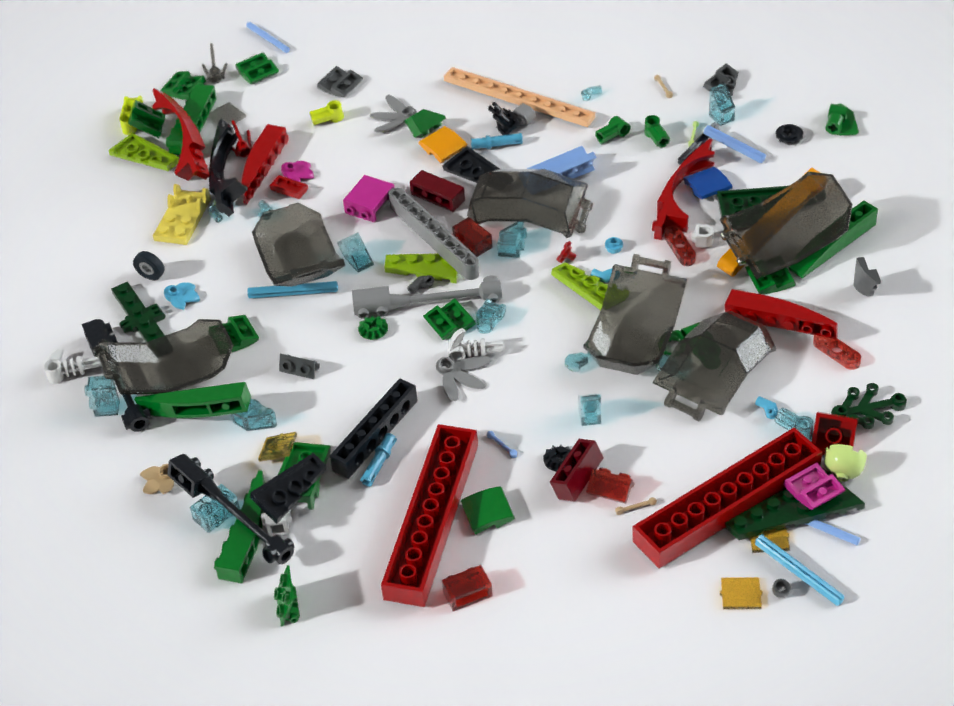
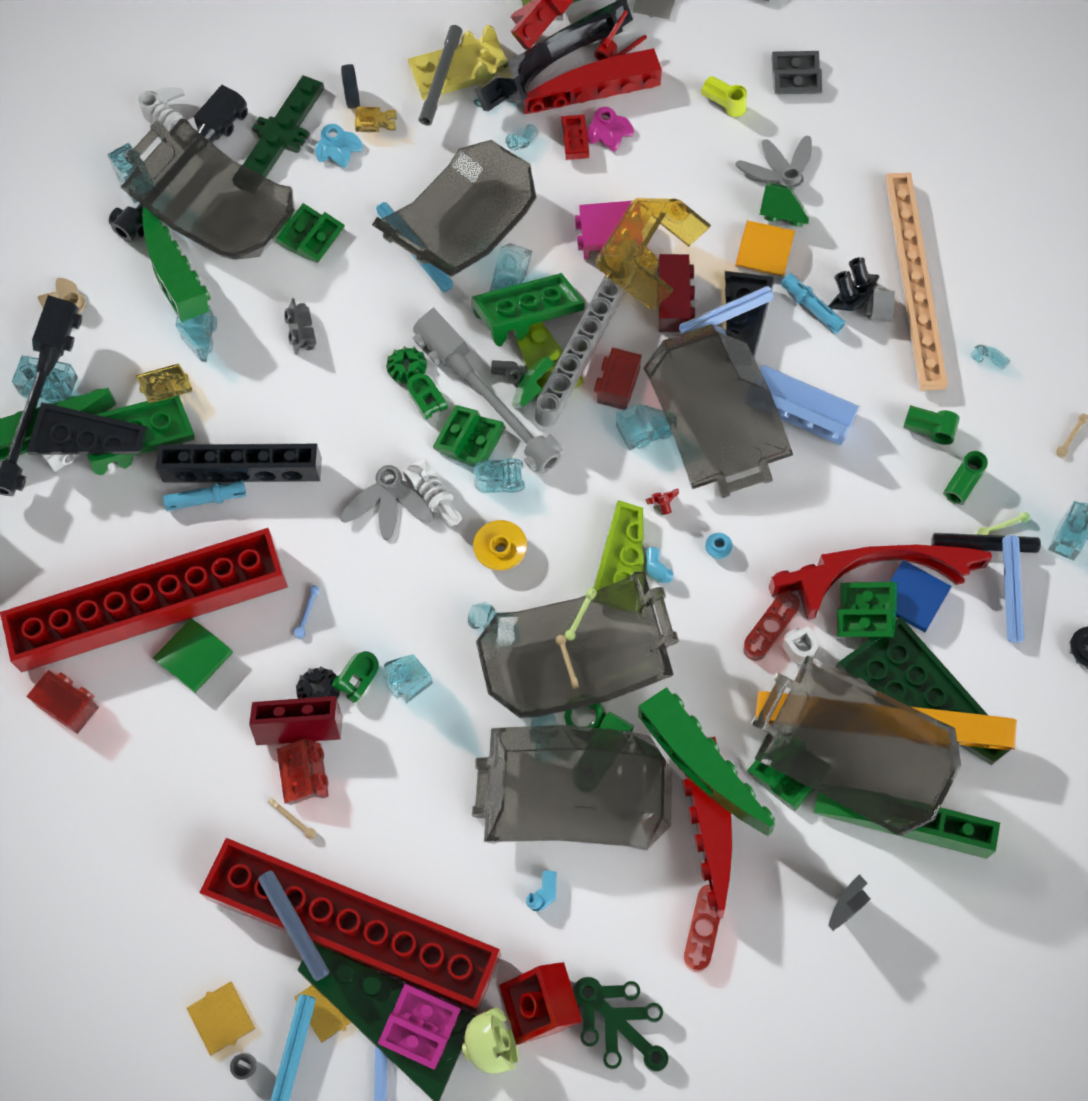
camera: 55 degrees right, 20 degrees up
clear light blue piece [774,407,813,441] -> none
none -> sand blue axle [258,871,329,981]
none -> green plate [332,651,379,703]
none -> clear yellow plate [355,107,397,132]
none -> green plate [407,373,448,420]
none -> dark grey piece [418,25,463,126]
none -> green hinge [471,273,585,347]
none -> yellow dish [473,520,527,571]
none -> green slope [512,356,555,409]
none -> tan hinge [556,635,579,689]
none -> yellowish green hinge [565,588,597,641]
none -> clear yellow windscreen [596,197,711,311]
none -> green slope [638,687,775,837]
none -> light blue axle [679,286,774,338]
none -> green slope [837,582,898,637]

